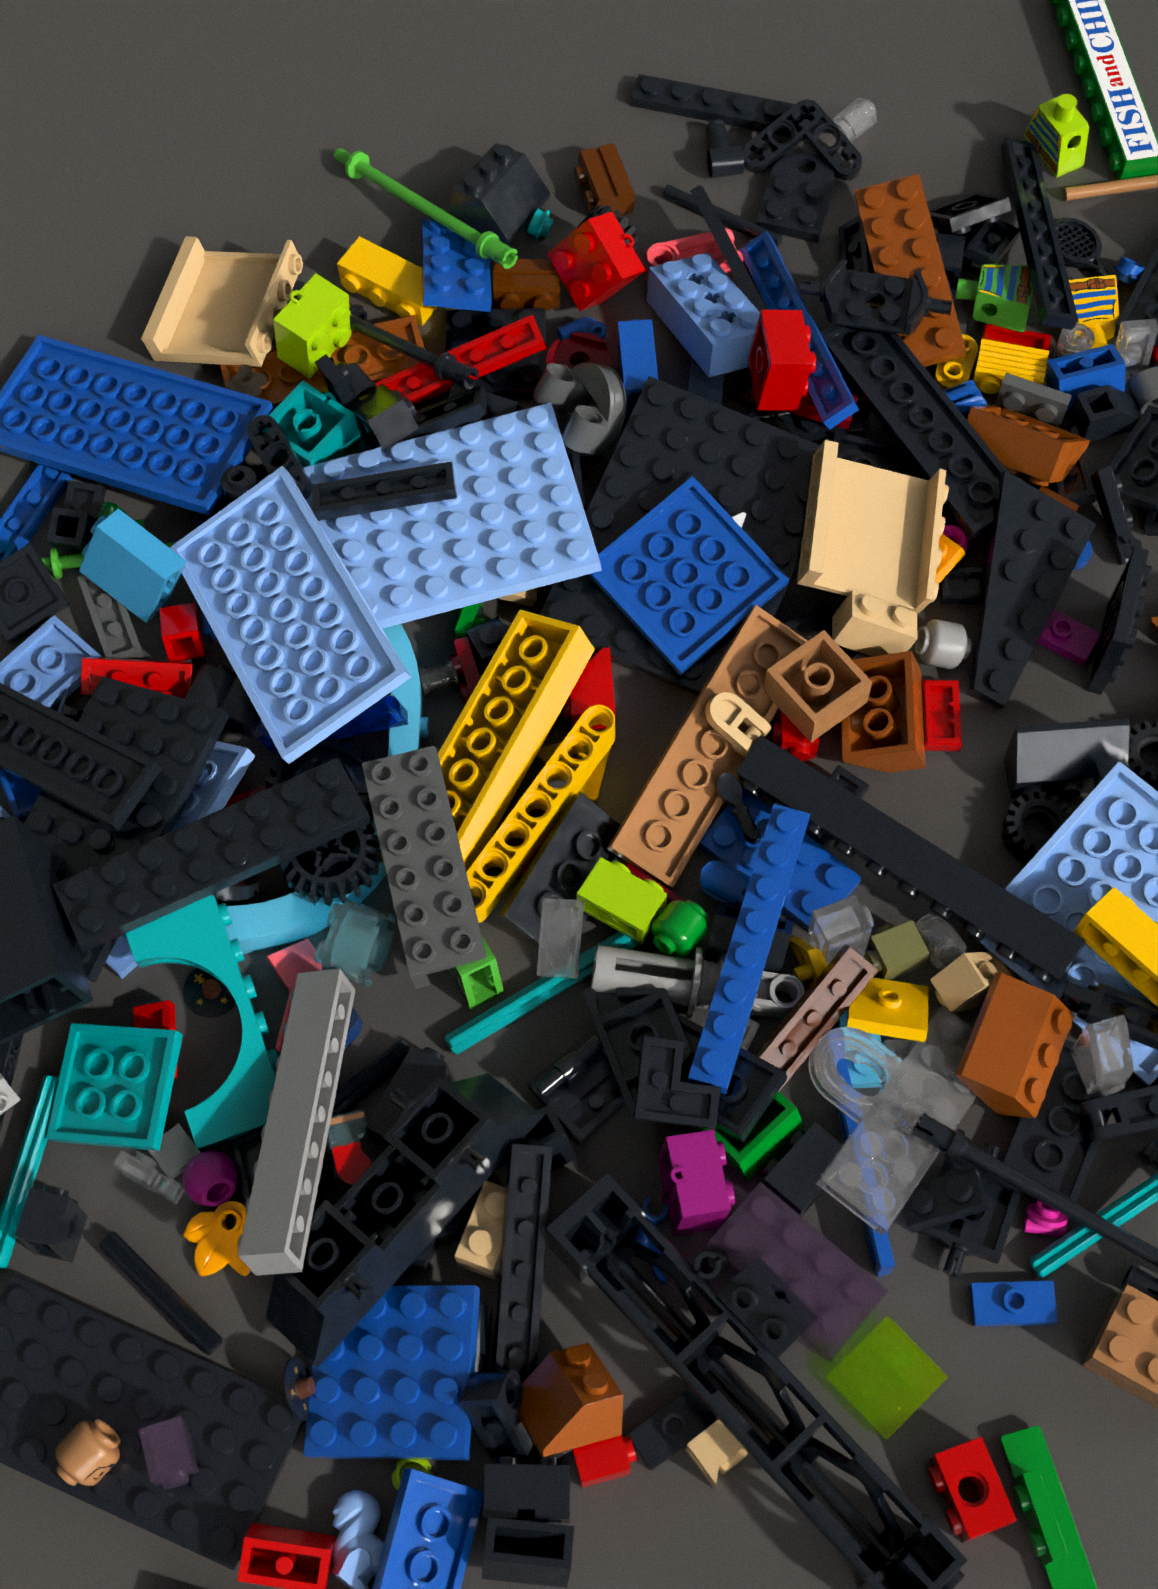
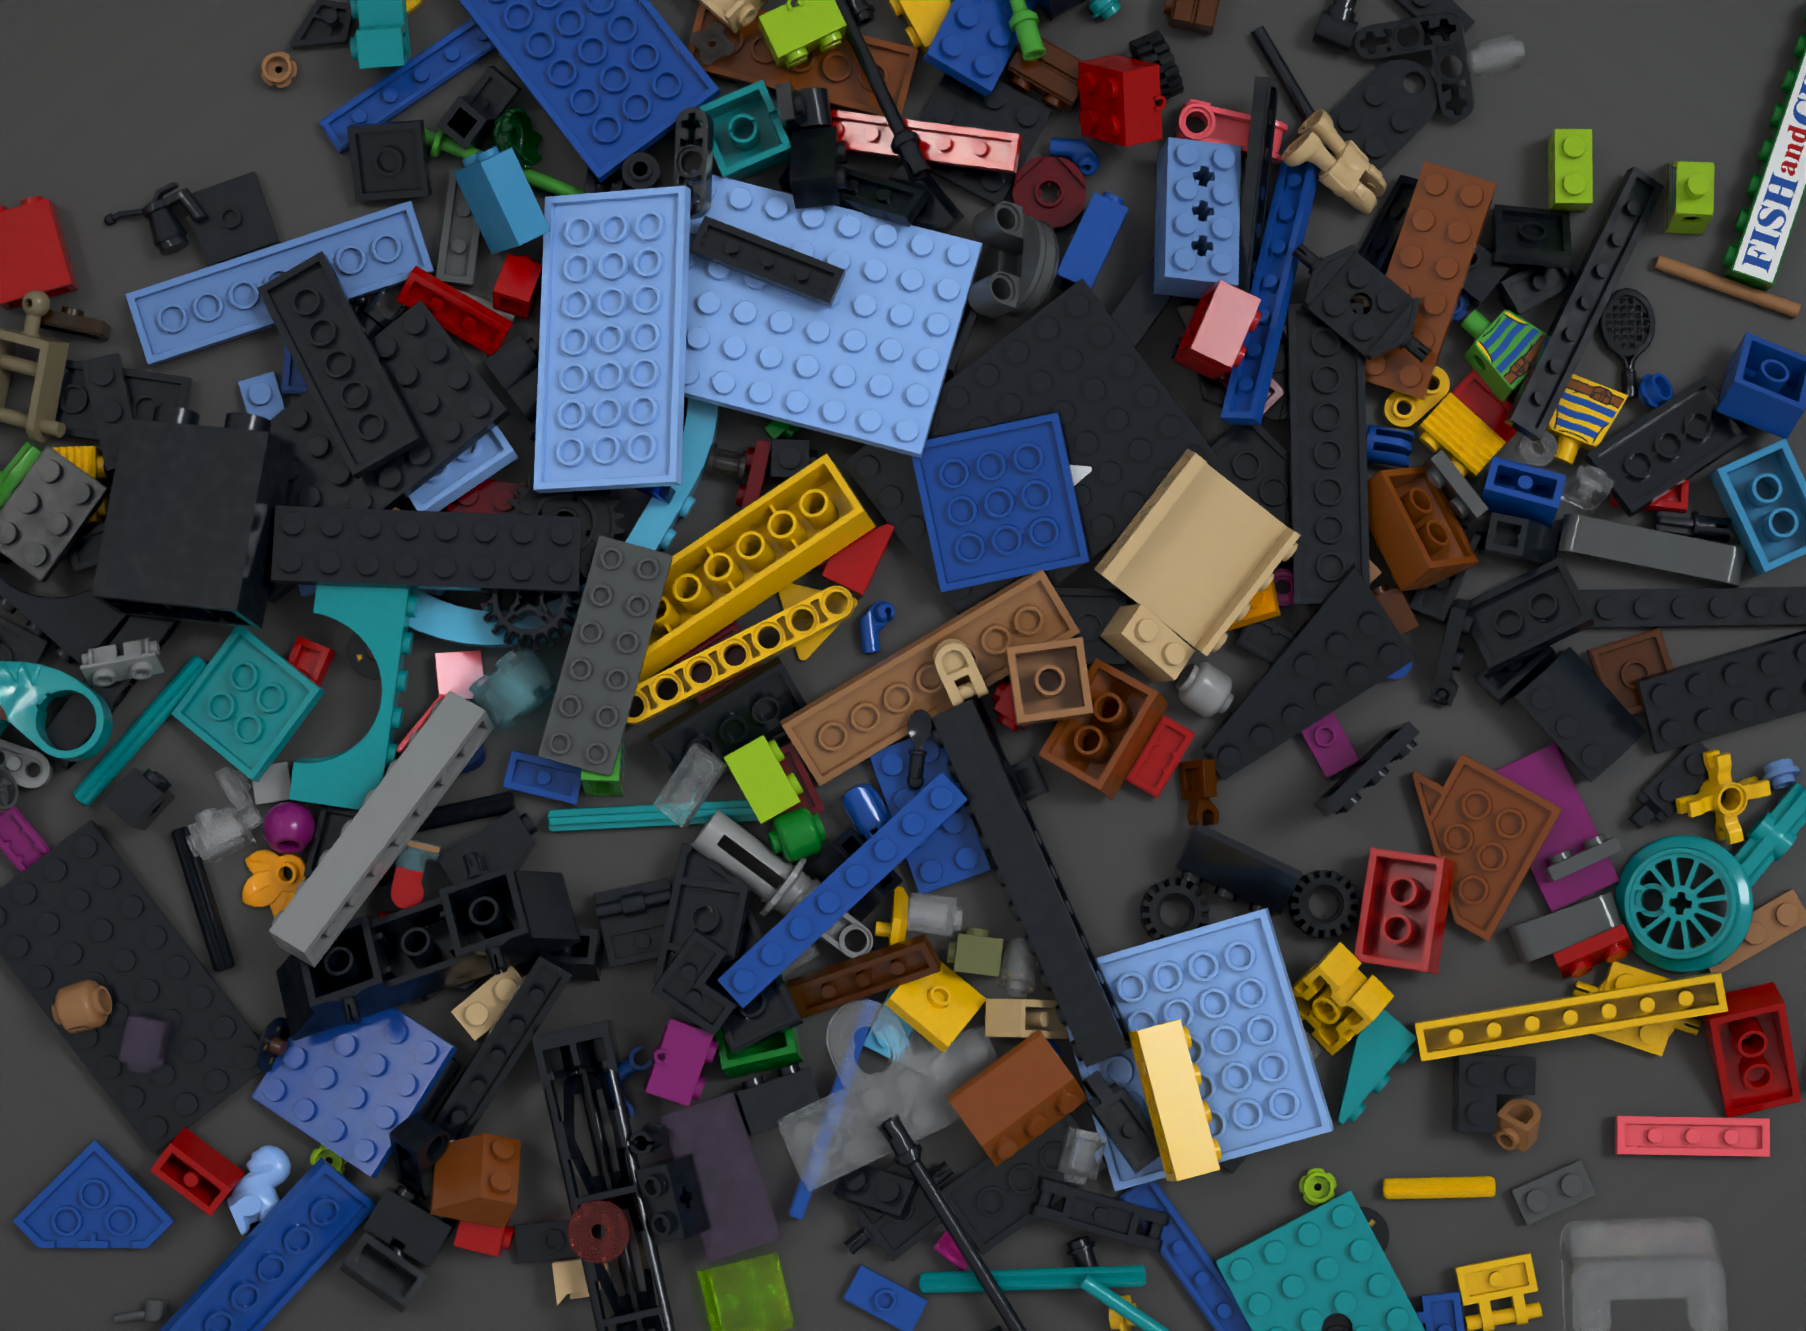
camera: 30 degrees right, 20 degrees up
none -> clear brick [186,806,257,863]
none -> blue plate [503,750,582,805]
none -> clear red piece [567,1200,630,1263]
none -> blue arm [858,601,895,654]
none -> reddish brown plate [1179,759,1219,826]
none -> tan piece [1281,109,1388,215]
none -> lime brick [1548,129,1593,212]

